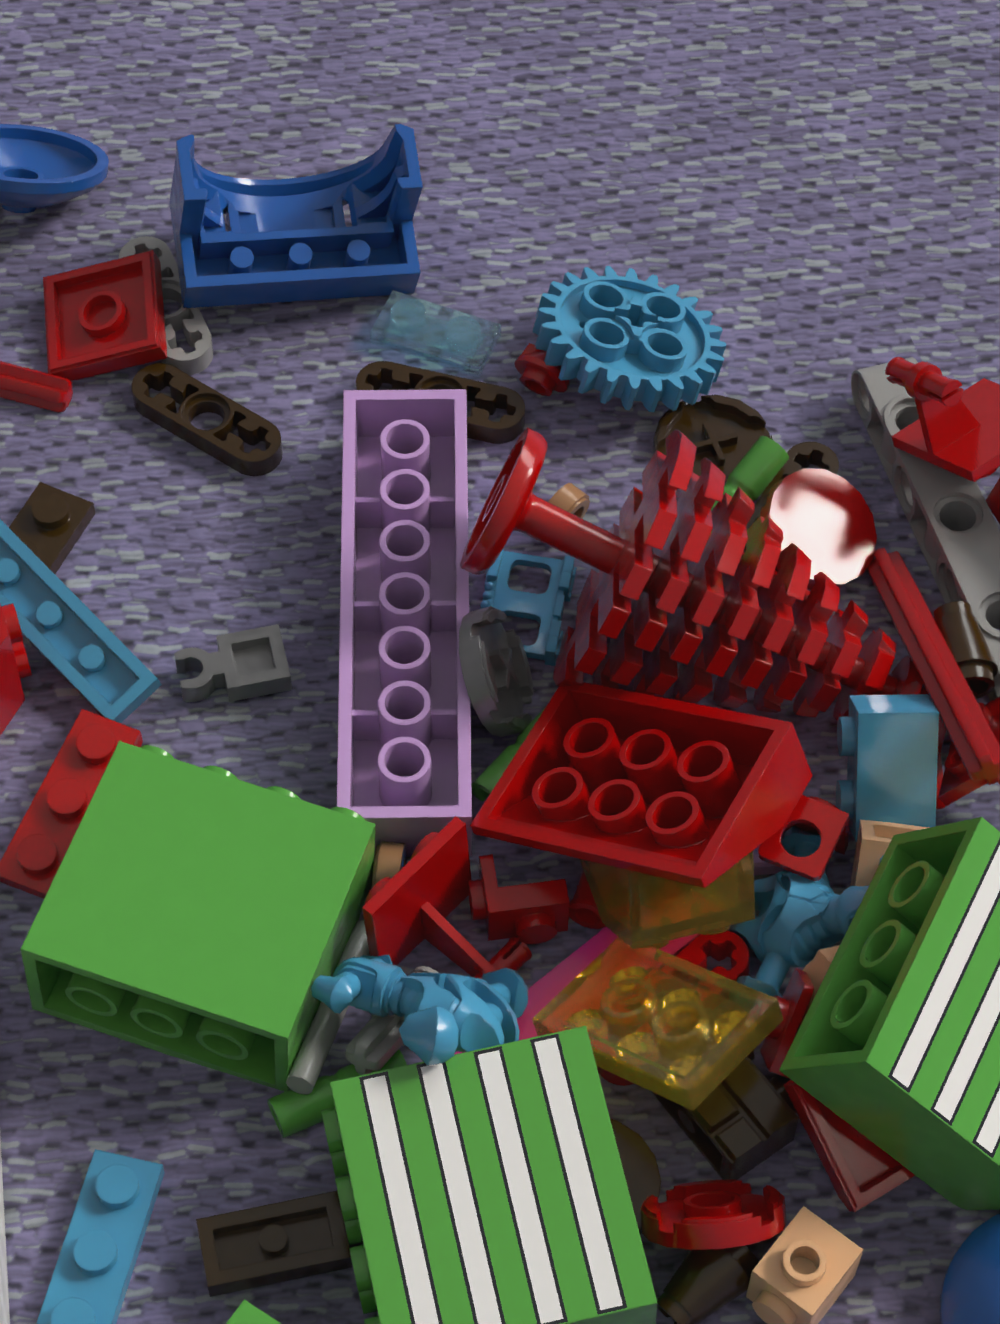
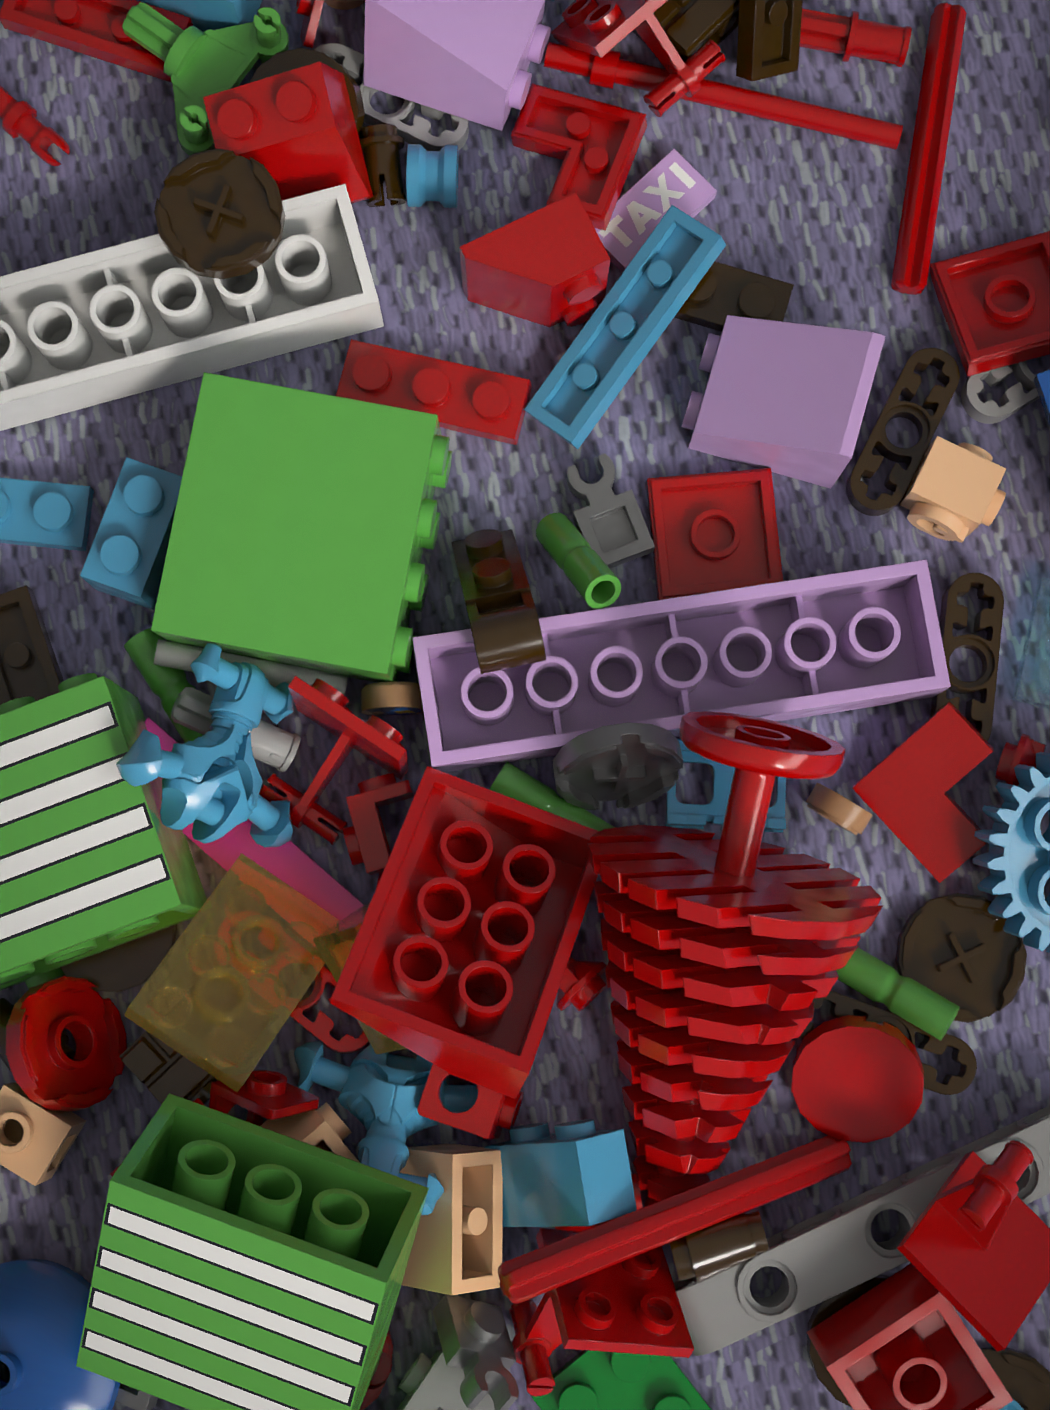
camera: 80 degrees right, 25 degrees up
none -> dark azure brick [80,457,182,610]
none -> dark brown plate [451,529,546,674]
none -> bright green piece [536,513,621,609]
none -> red tile [646,468,783,600]
none -> lavender slope [682,315,885,489]
none -> red tile [852,701,994,883]
none -> light nougat brick [899,436,1006,543]

